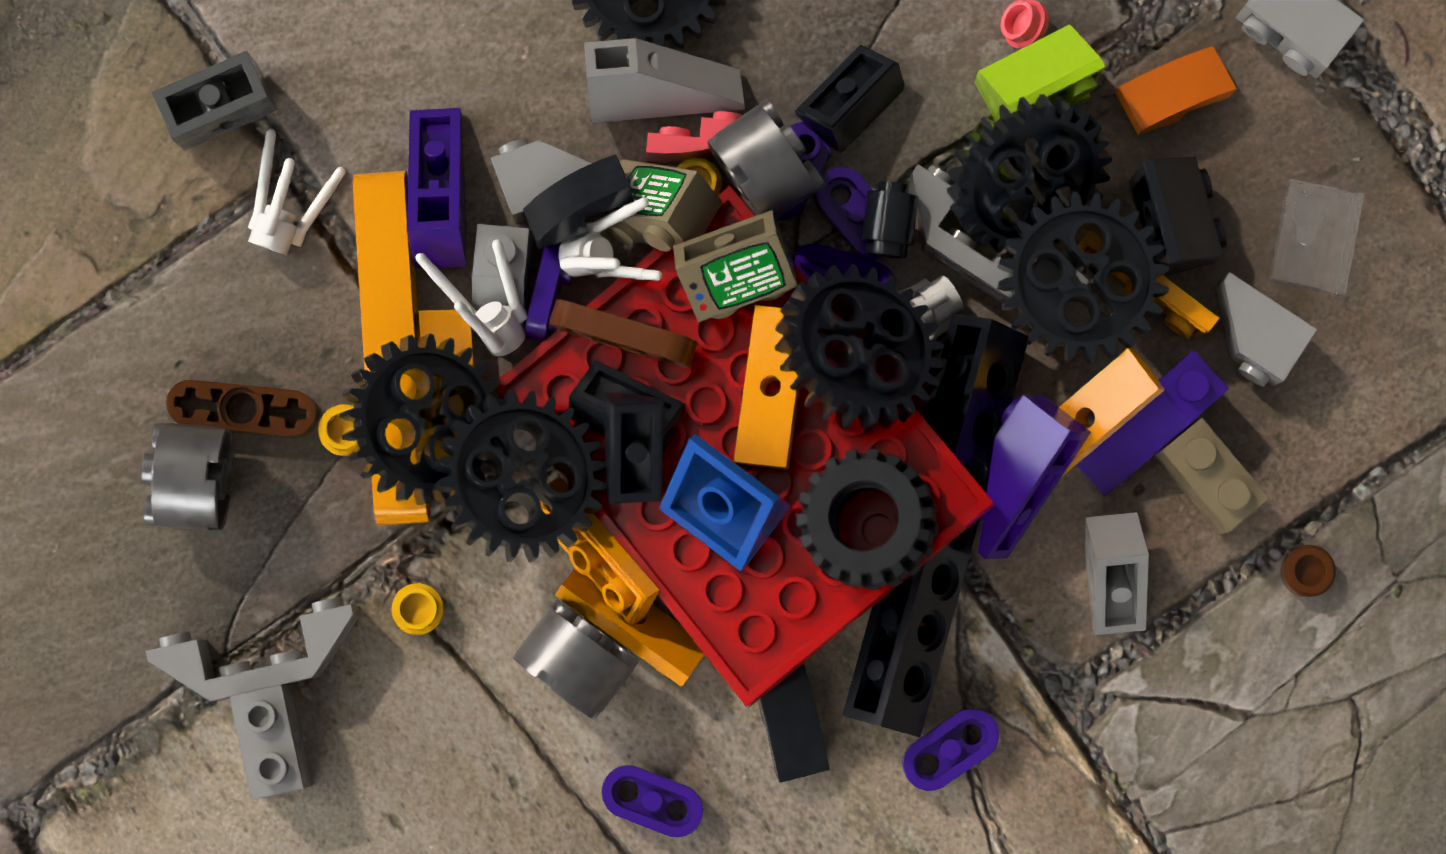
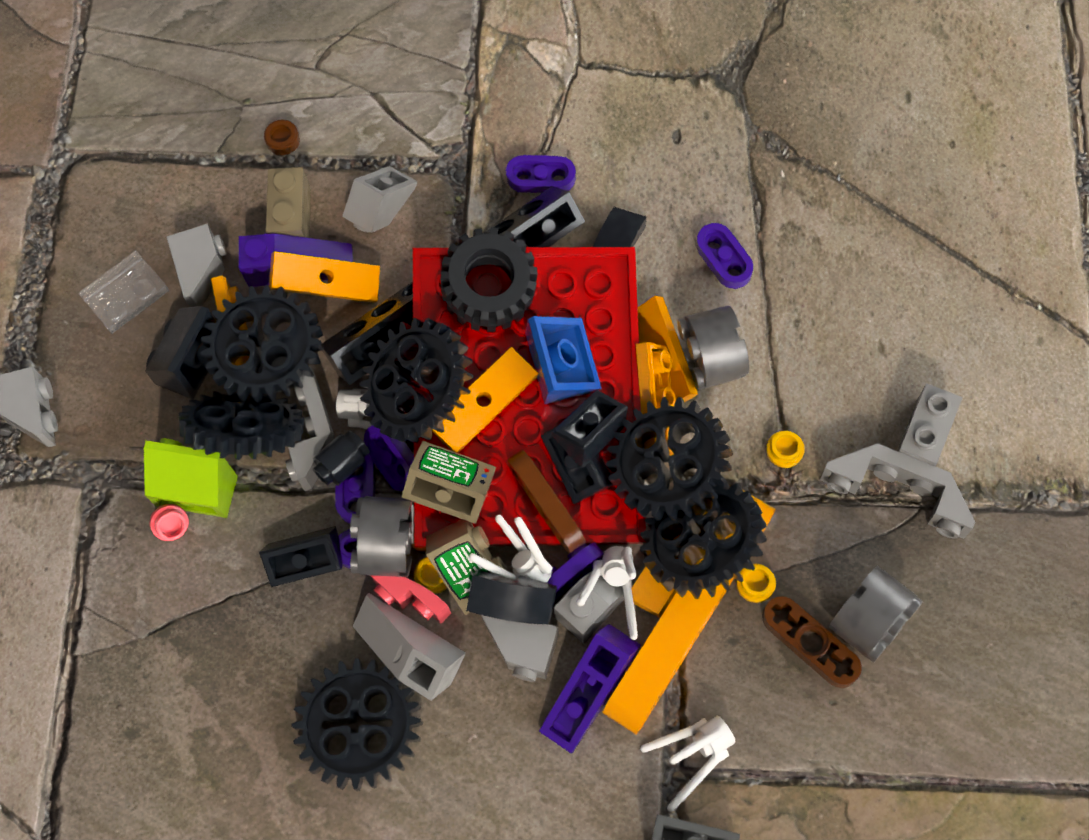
camera: 140 degrees left, 15 degrees down
dark purple slope [978,395,1091,559] -> none
orange slope [1115,46,1237,135] -> none

